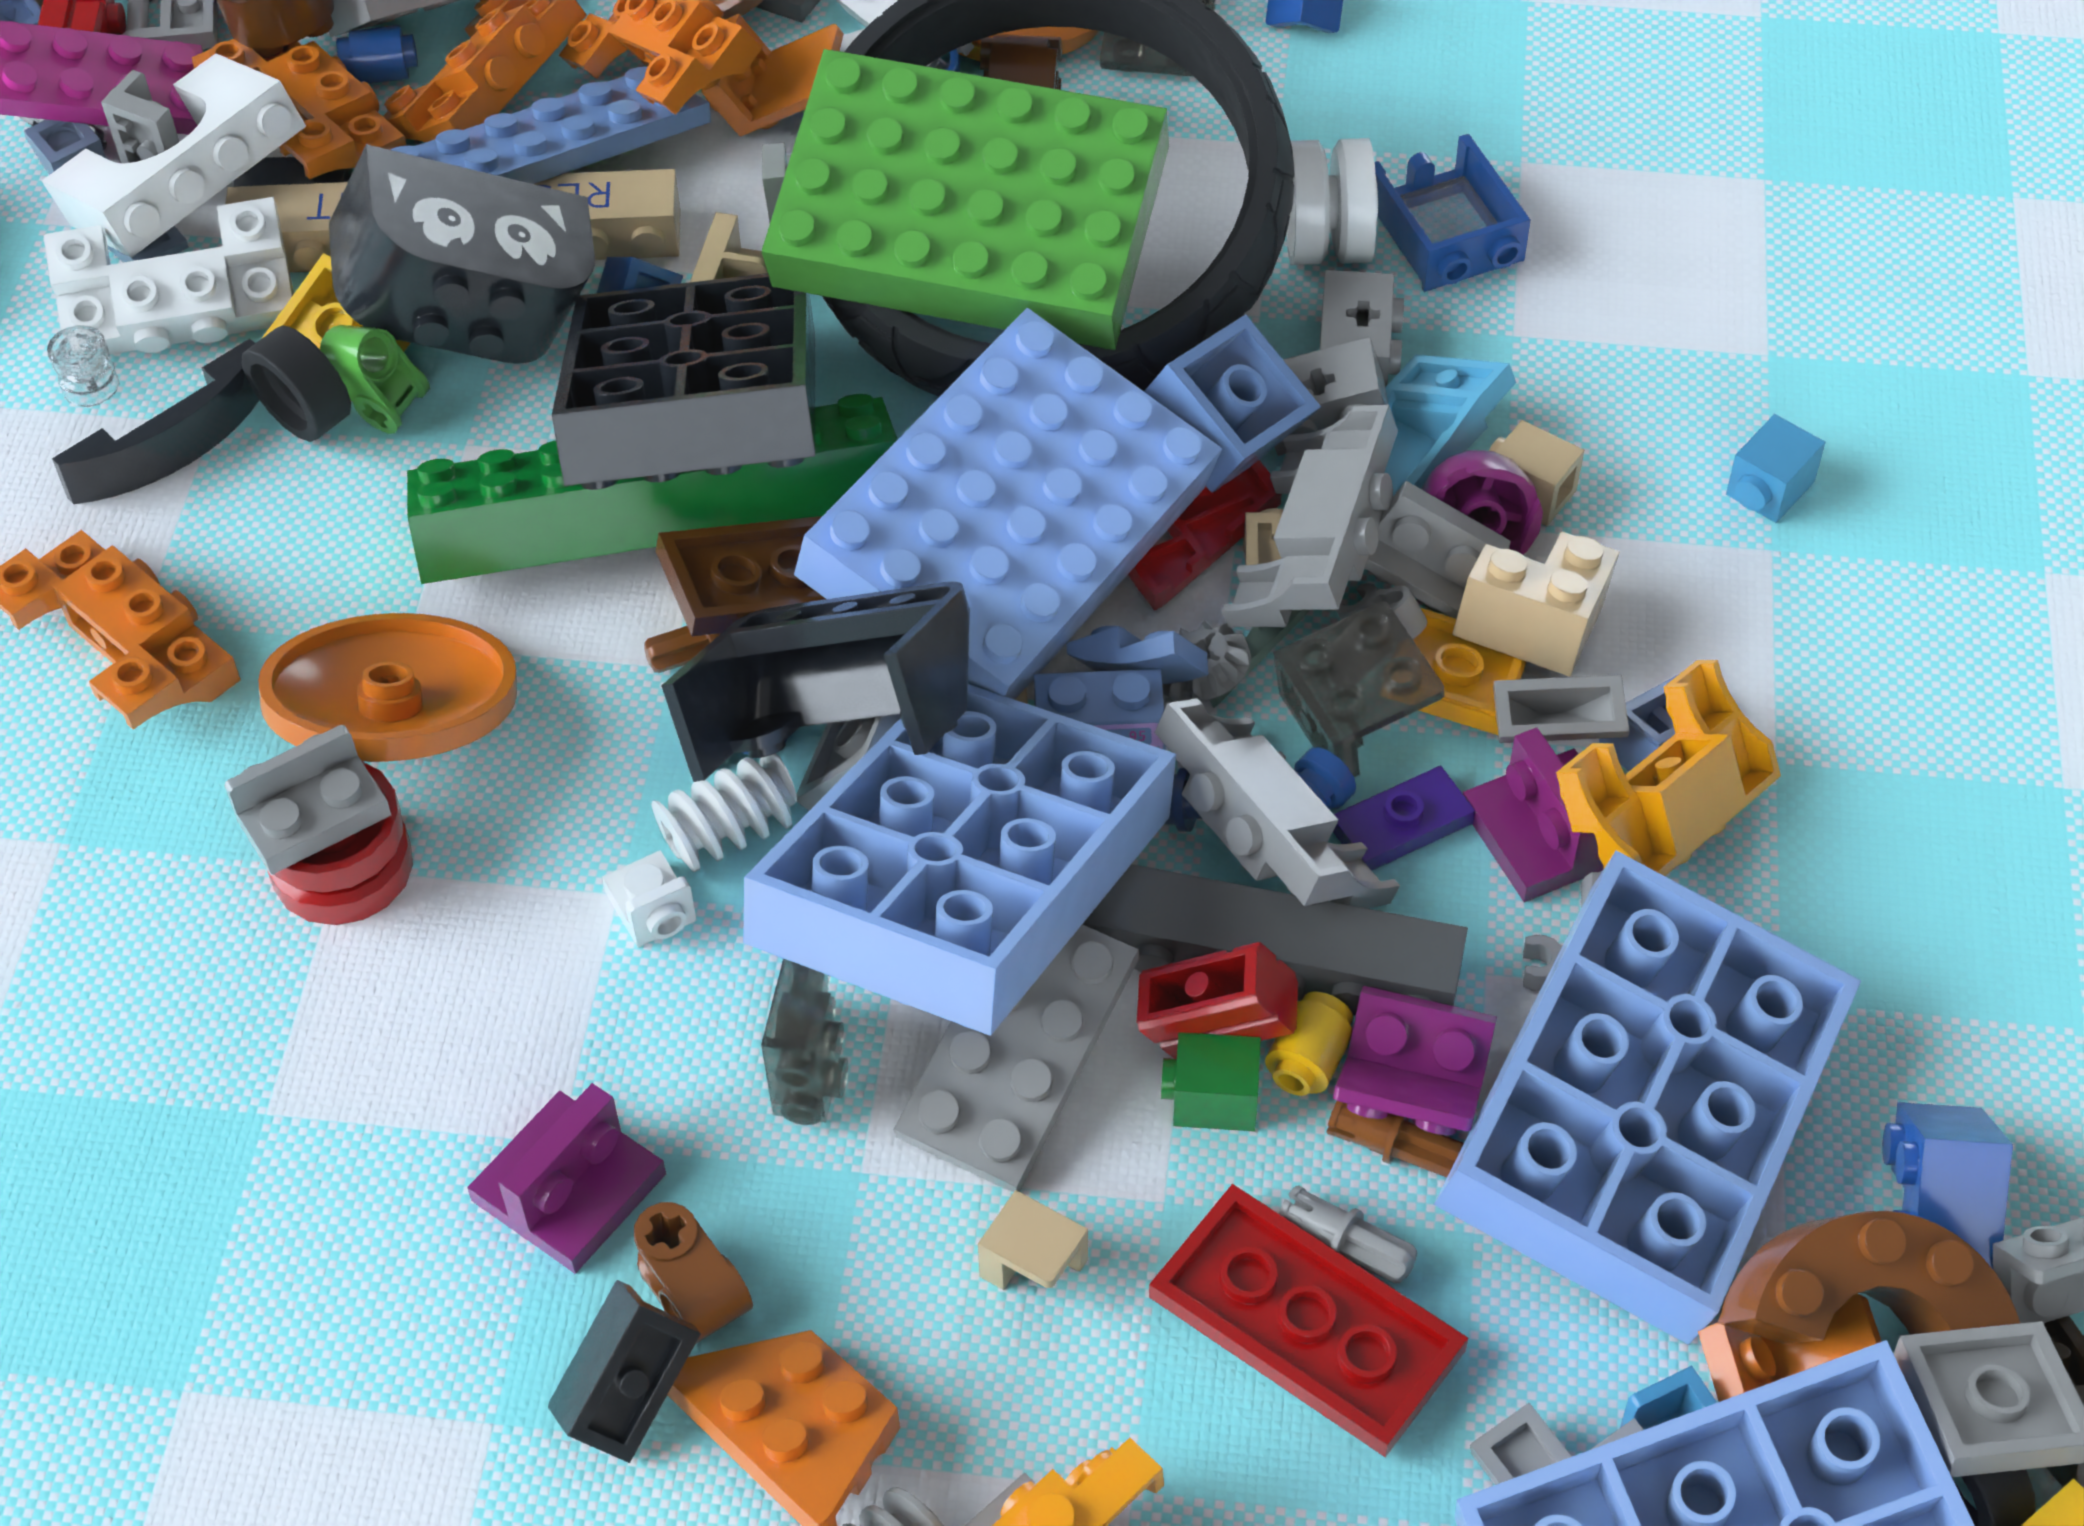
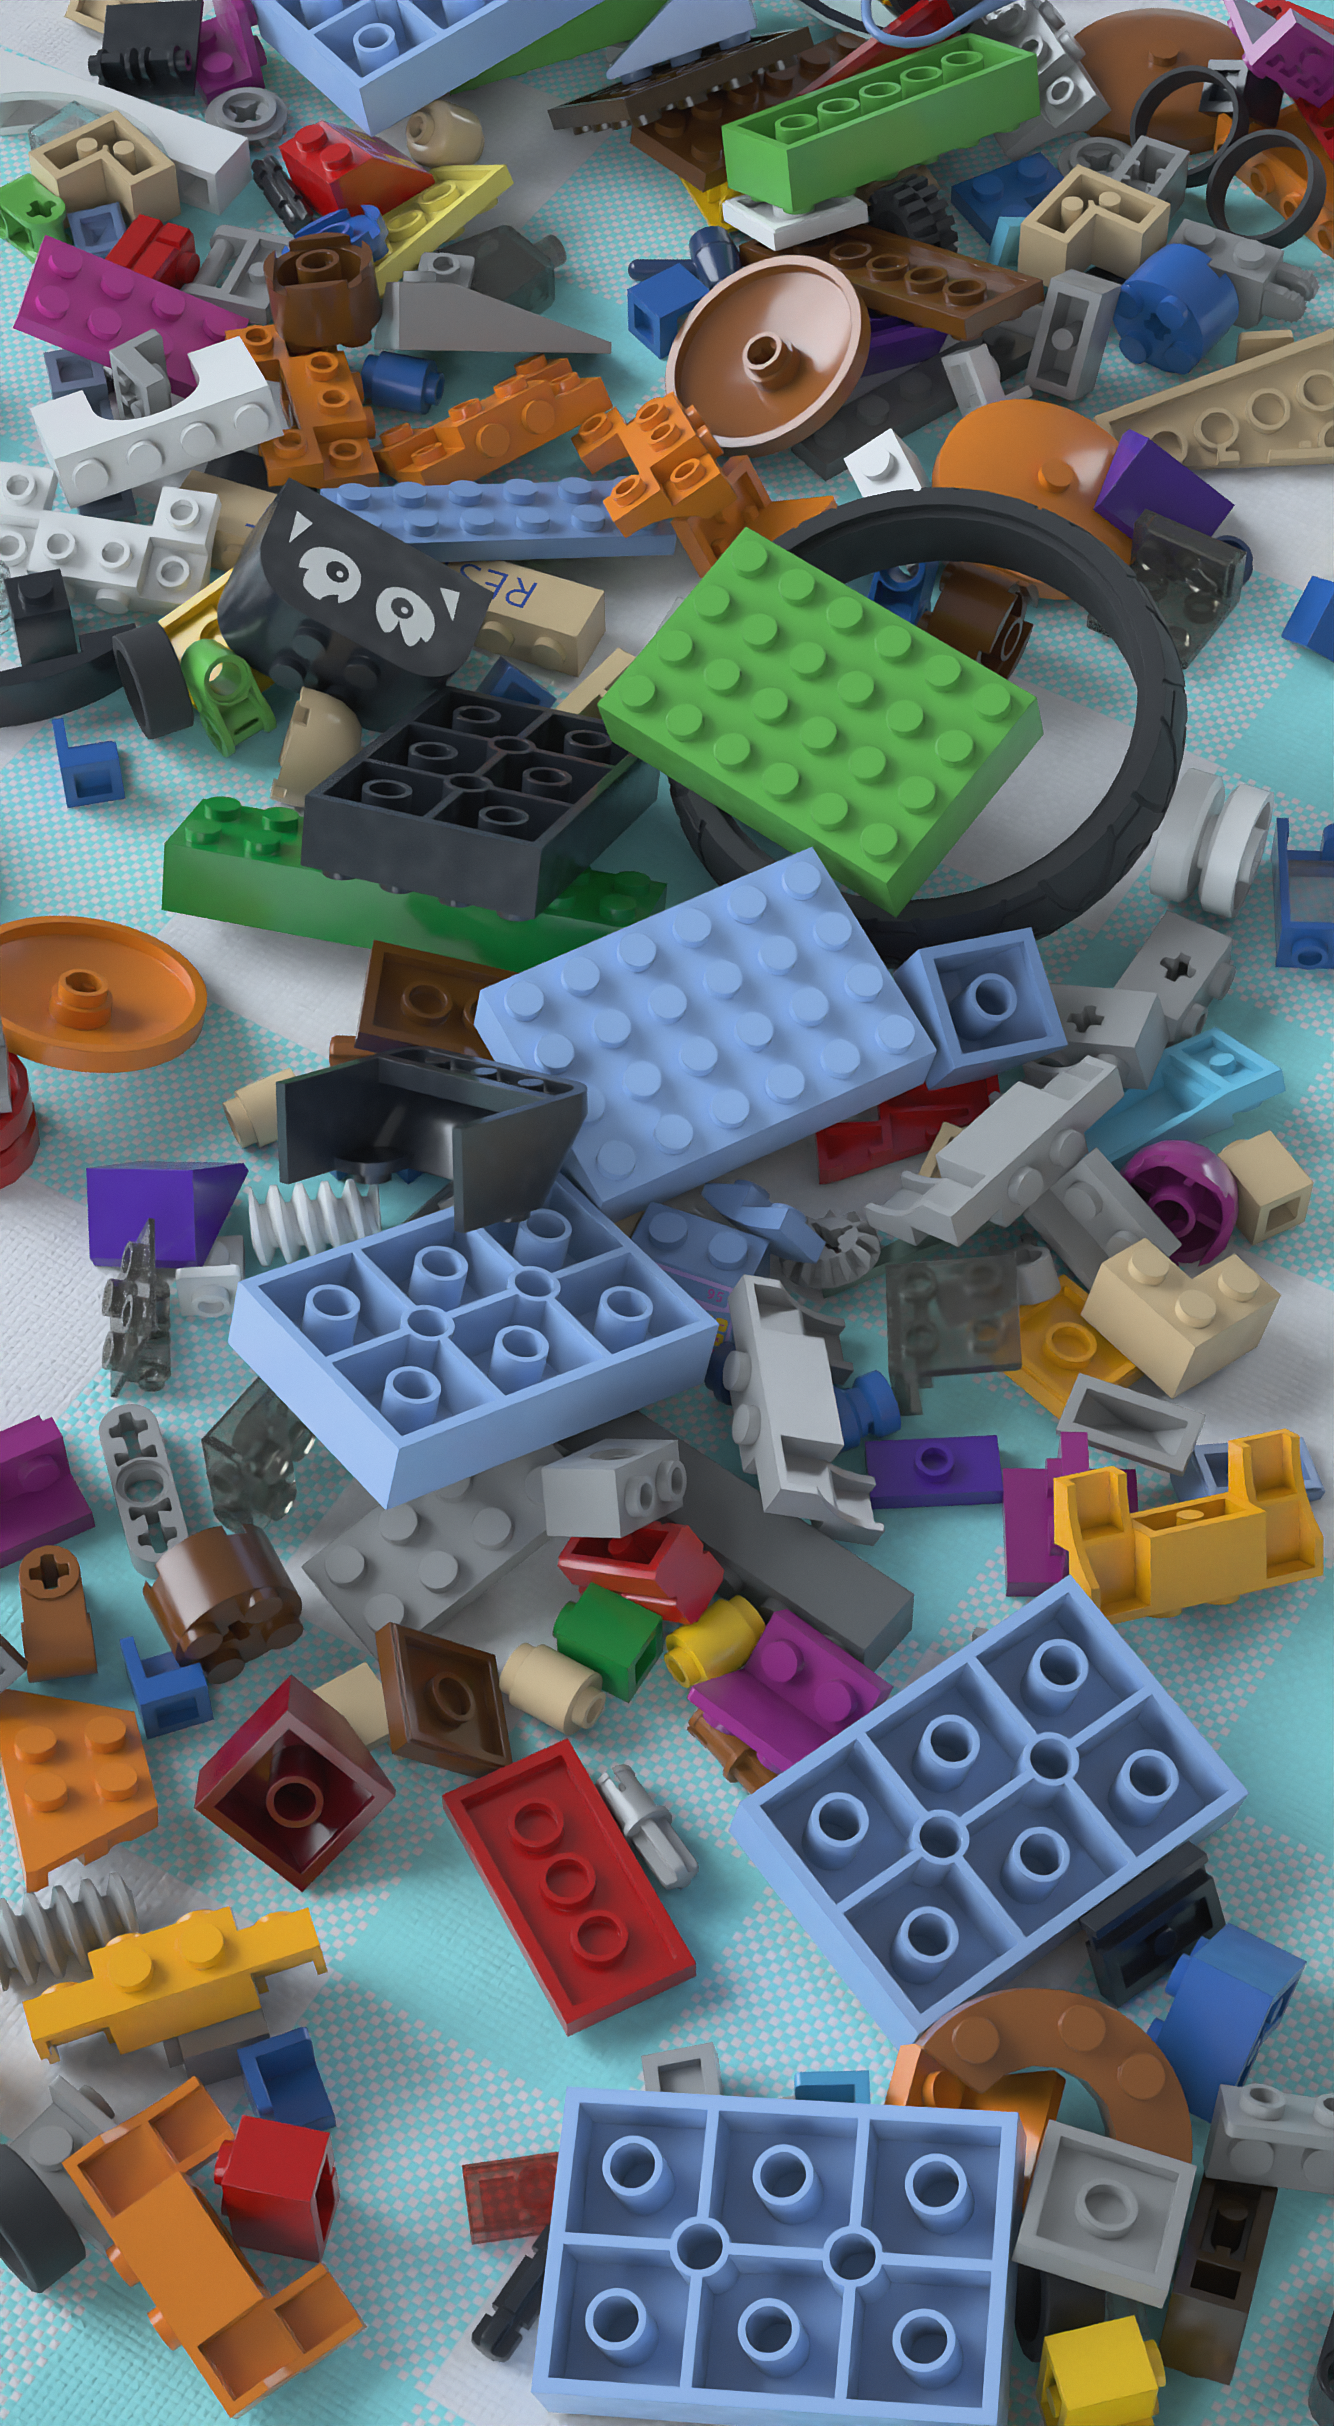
camera: 25 degrees right, 0 degrees up
none -> black brick [3,568,78,666]
none -> blue panel [52,718,126,808]
none -> dark purple slope [86,1161,249,1269]
none -> light grey beam [99,1404,189,1580]
none -> clear smoke hinge [102,1218,171,1398]
none -> blue panel [119,1636,214,1740]
none -> reddish brown brick [143,1523,304,1684]
none -> dark red slope [194,1674,396,1892]
none -> tan brick [222,1068,295,1149]
none -> tan cylinder [270,686,365,807]
none -> reddish brown plate [375,1622,513,1779]
none -> tan brick [499,1643,606,1736]
none -> light grey brick [541,1439,687,1538]
none -> black plate [1078,1841,1226,2008]

